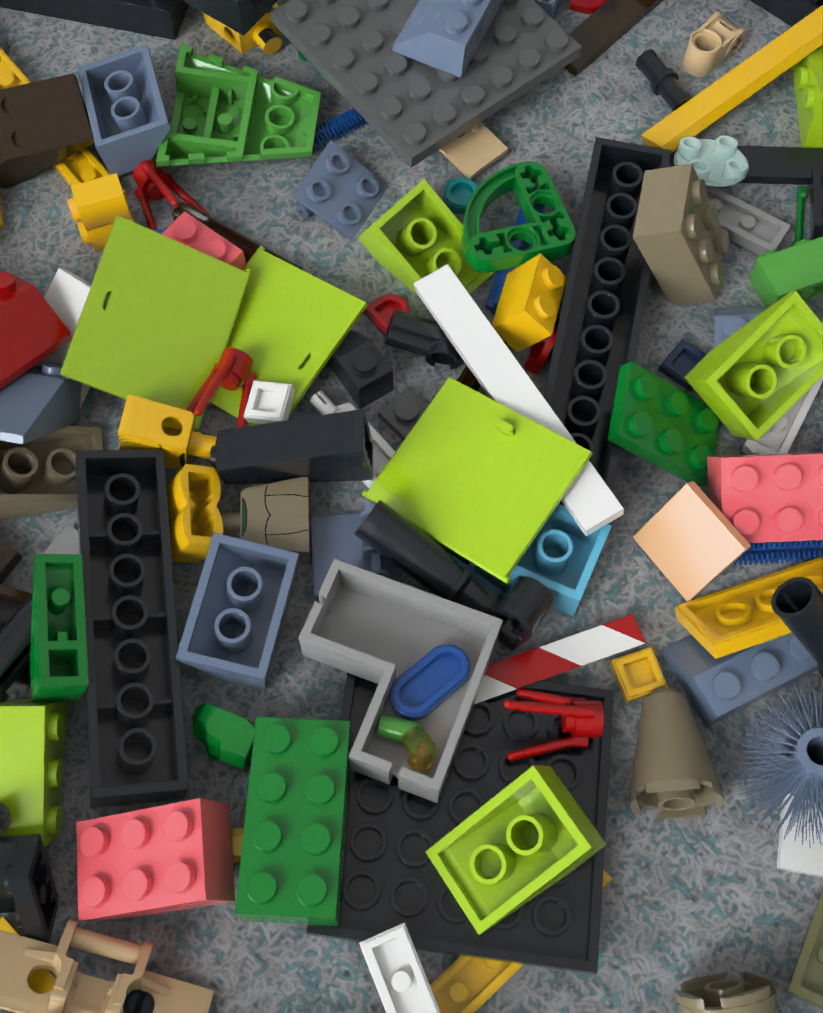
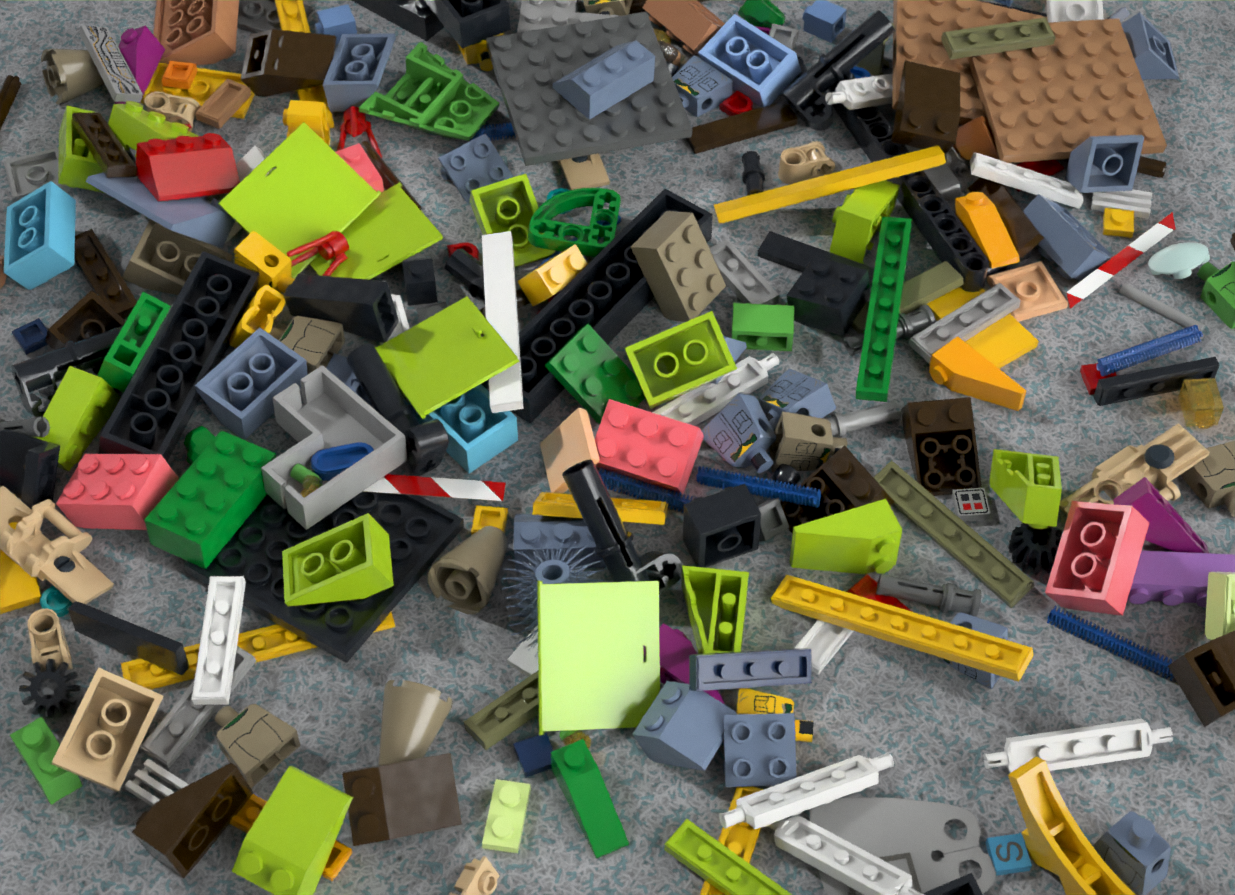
camera: 25 degrees right, 15 degrees down
white tile [244,380,296,424] -> none
red plant [503,688,604,761] -> none
light aqua dish [674,136,749,187] -> none
none -> medium blue brick [314,4,357,45]

